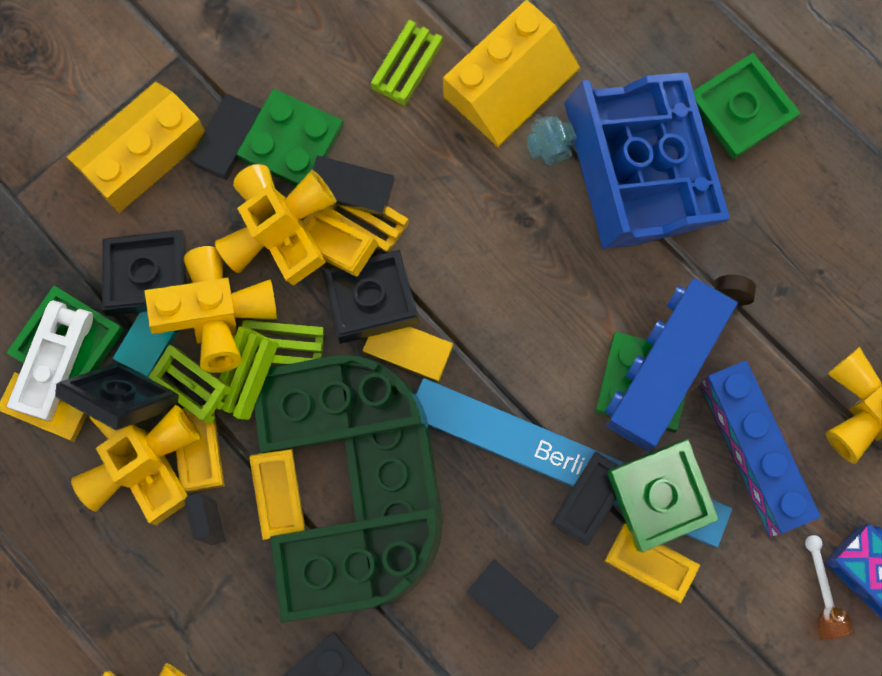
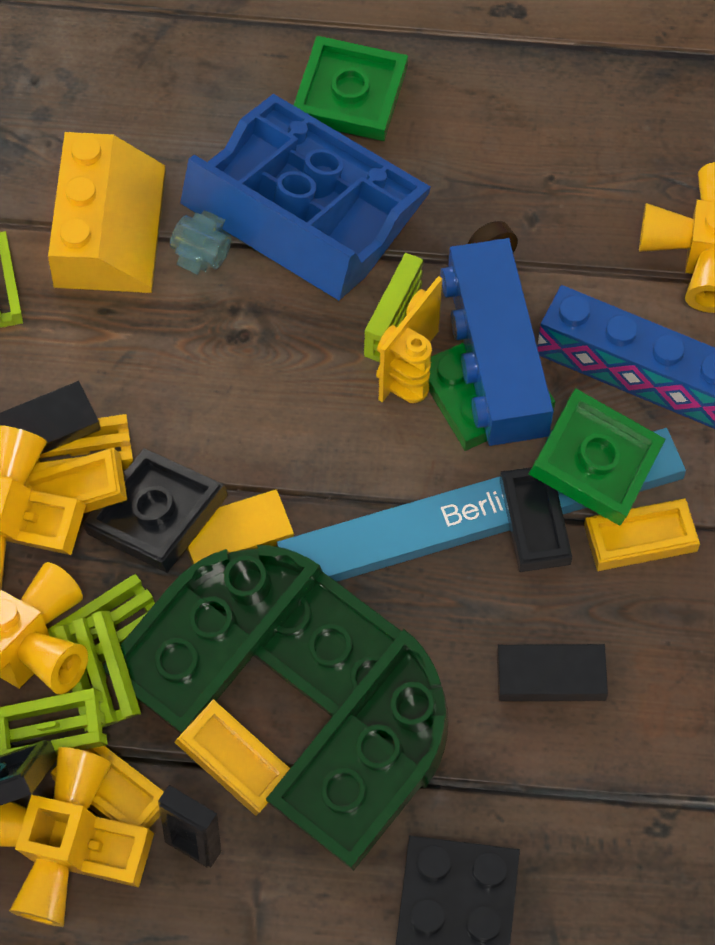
camera: 45 degrees left, 15 degrees down
none -> lime tile [364,252,424,362]
none -> yellow hinge [376,276,443,403]

